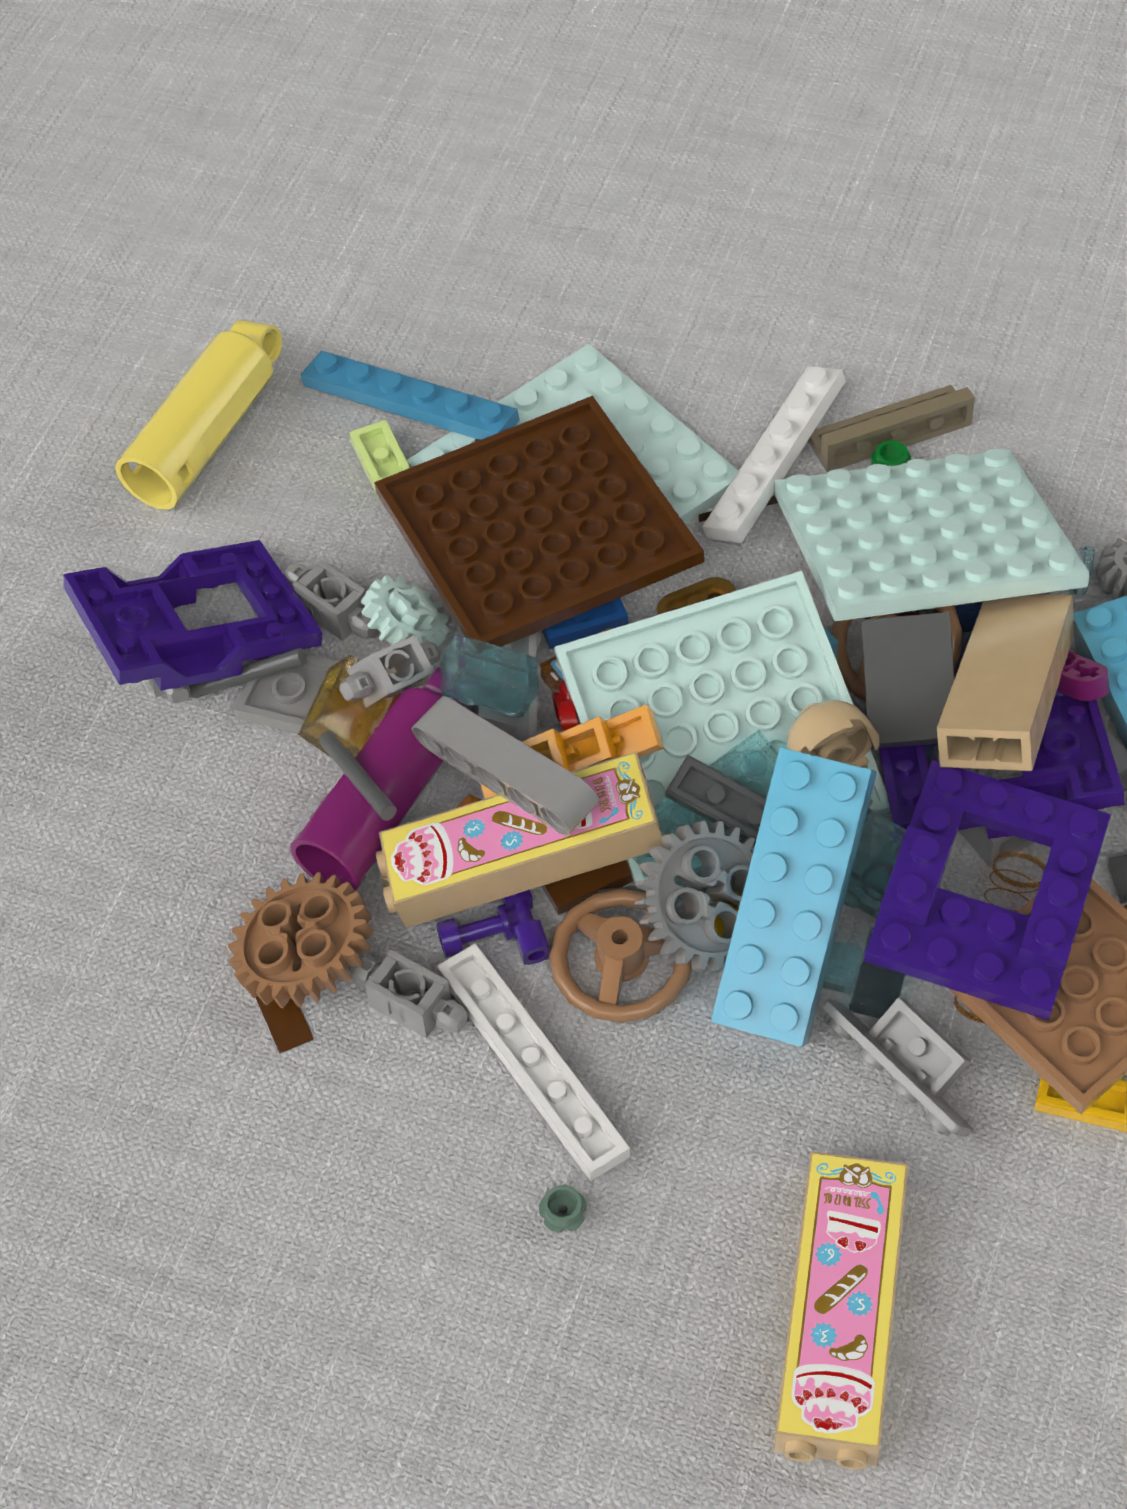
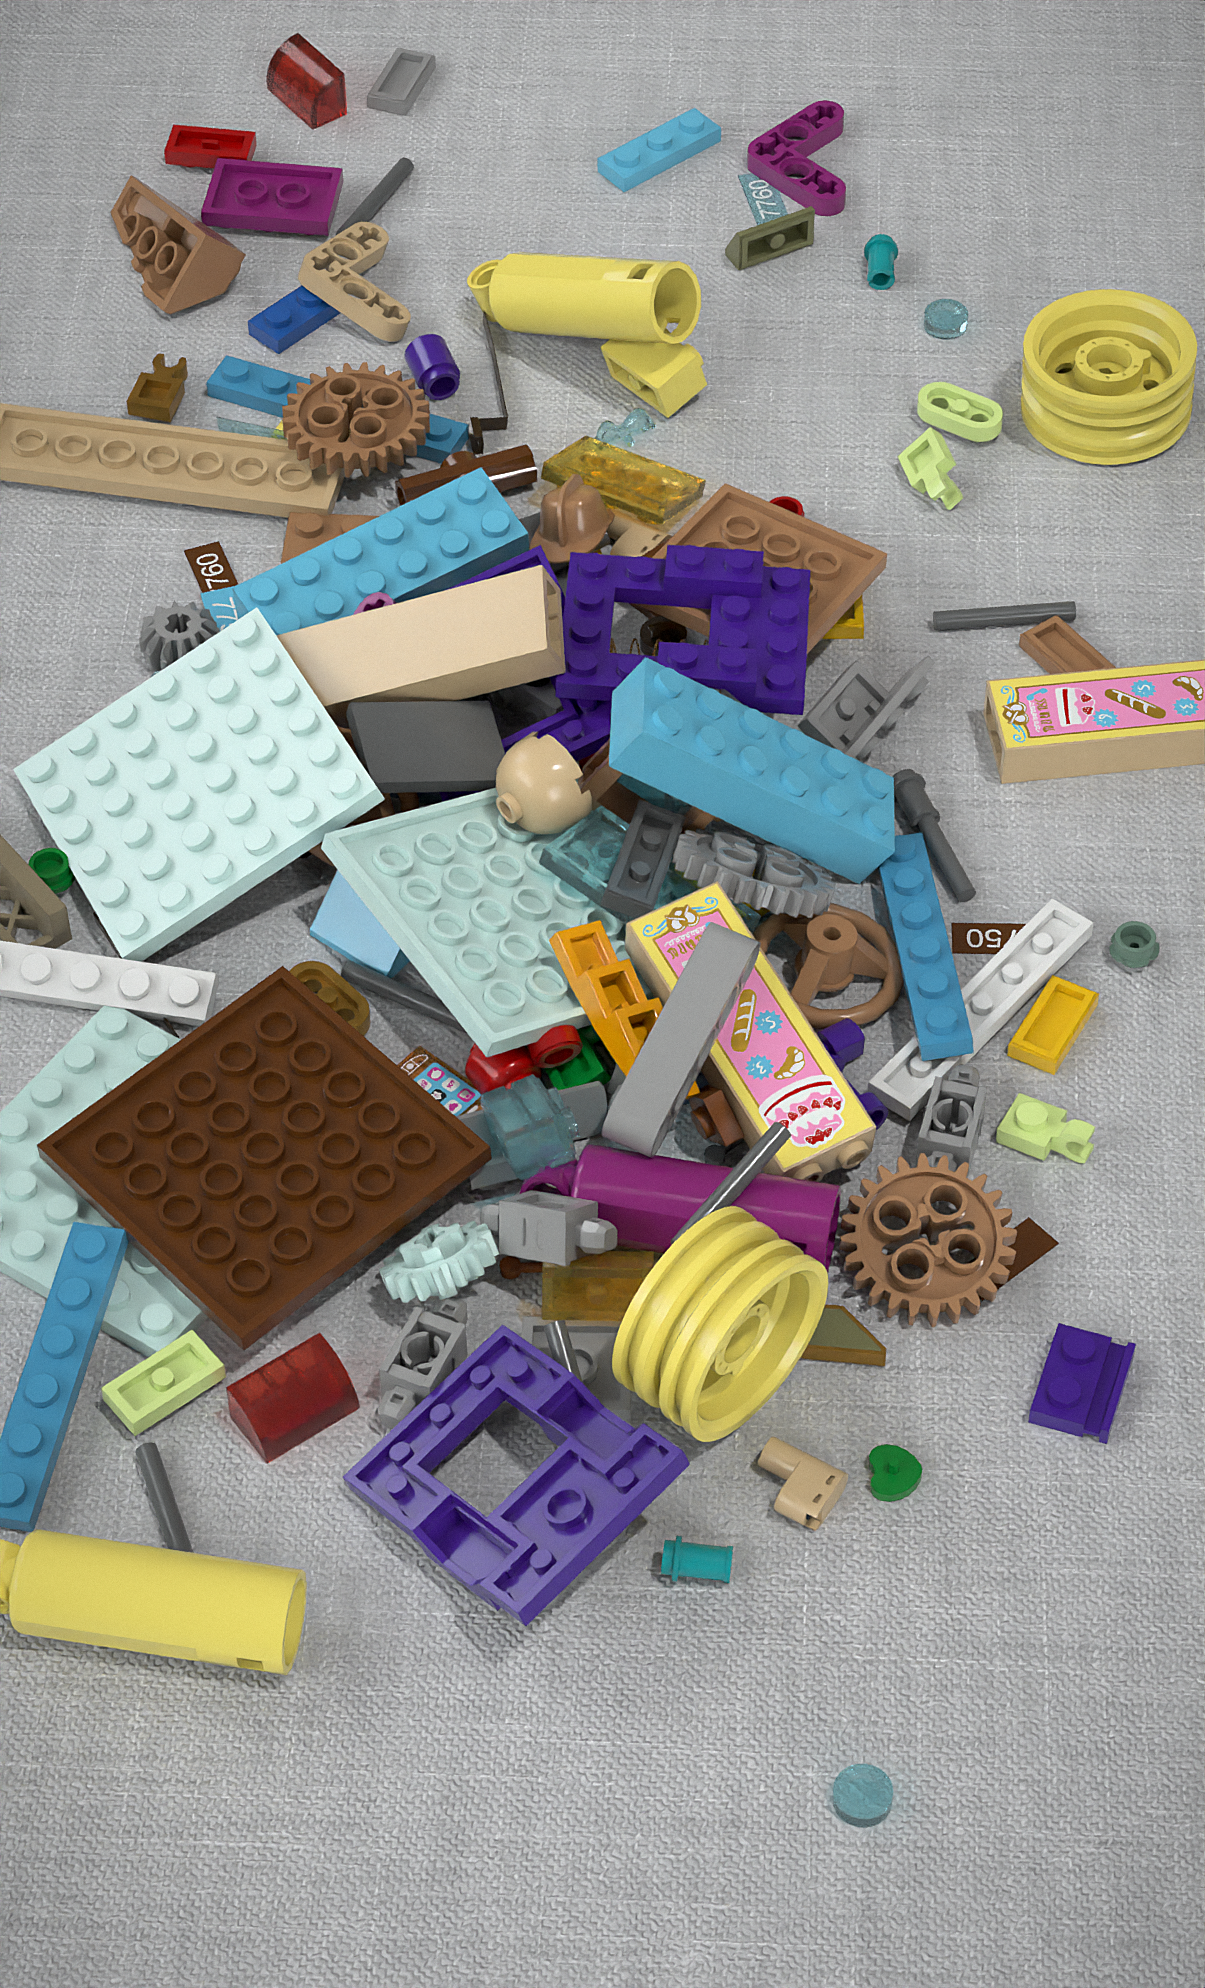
camera: 110 degrees left, 5 degrees down
none -> dark grey bar [135,1442,194,1553]
none -> clear red brick [226,1332,360,1464]
none -> light yellow wheel [612,1206,828,1442]
none -> teal pin [661,1535,733,1583]
none -> tan piece [758,1436,848,1531]
none -> tile [800,1304,887,1366]
none -> green piece [869,1444,923,1502]
none -> dark azure plate [878,833,974,1061]
none -> dark grey pin [892,769,976,902]
none -> dark grey bar [933,601,1076,630]
none -> reddish brown sticker [951,923,1026,954]
none -> yellowish green plate [996,1093,1095,1163]
none -> yellow tile [1007,975,1099,1075]
none -> medium nougat tile [1019,615,1116,674]
none -> dark purple plate [1028,1323,1136,1444]

